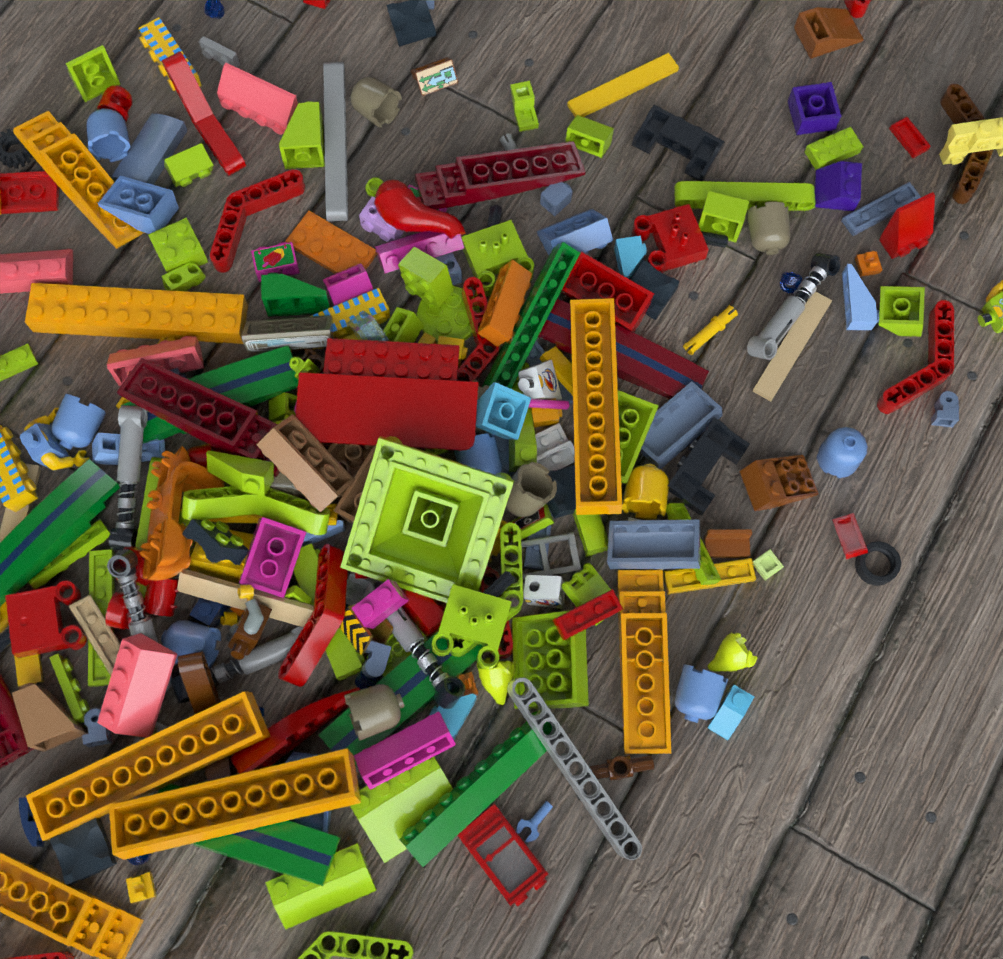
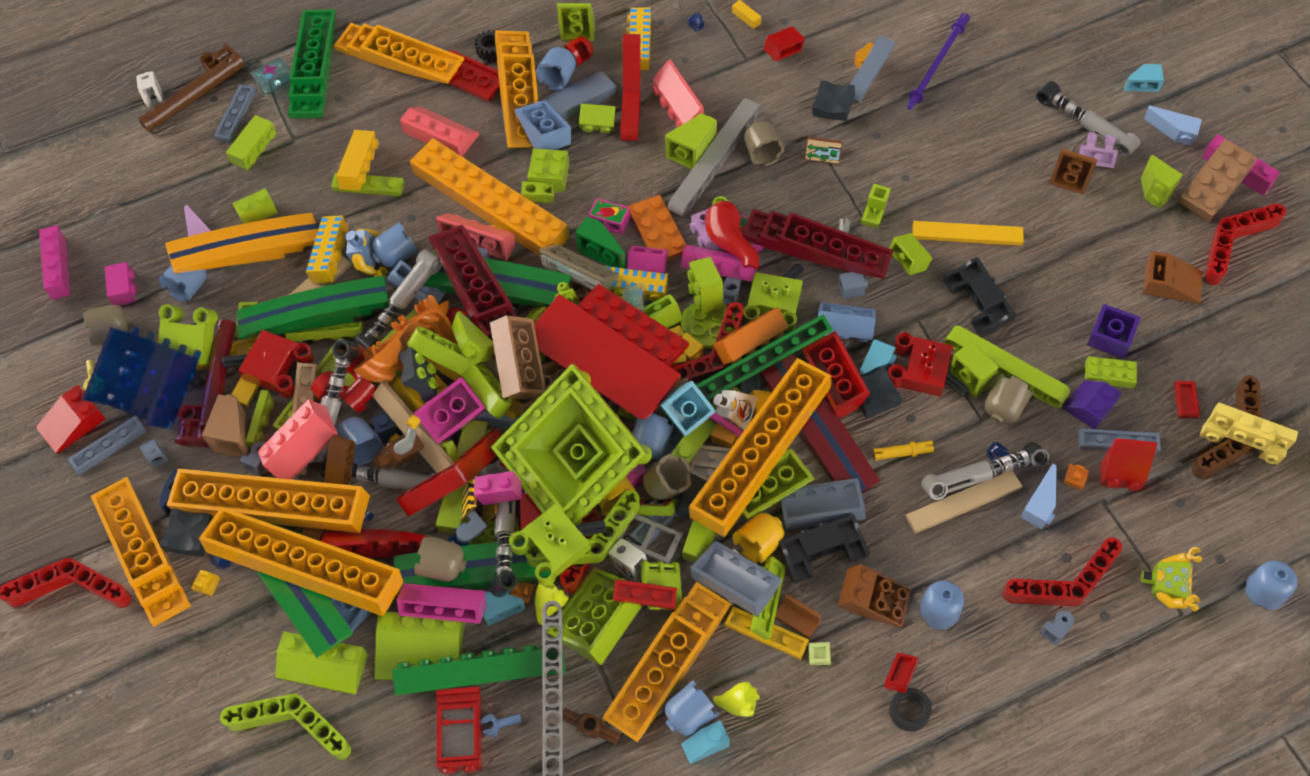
camera: 40 degrees right, 10 degrees down
light grey plate [199,36,240,68] -> none
red beam [210,169,305,273] -> none
lime slope [879,286,925,337] -> none

